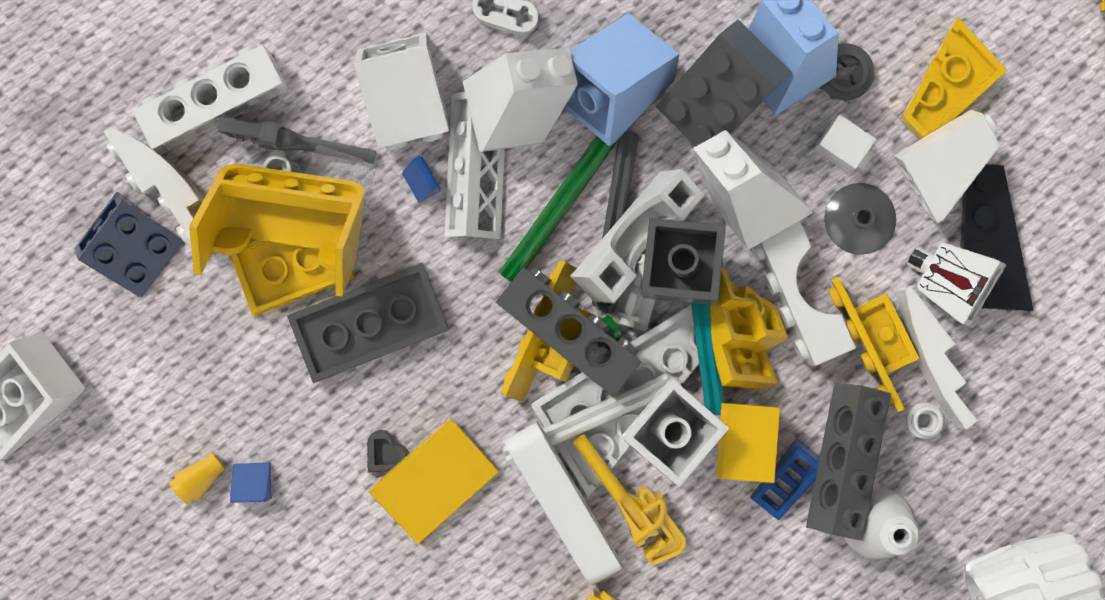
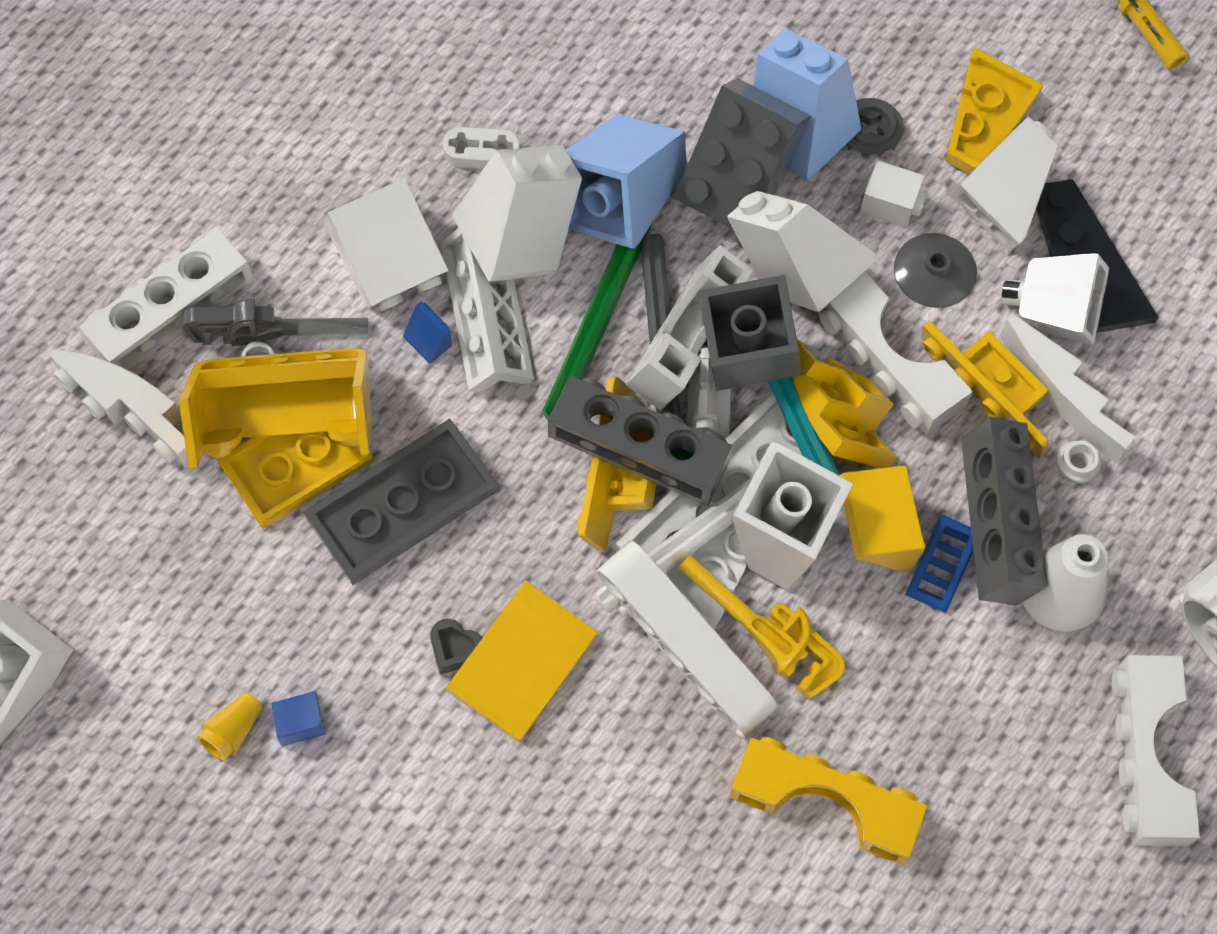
camera: 20 degrees left, 20 degrees down
dark blue bracket [74,192,183,297] -> none

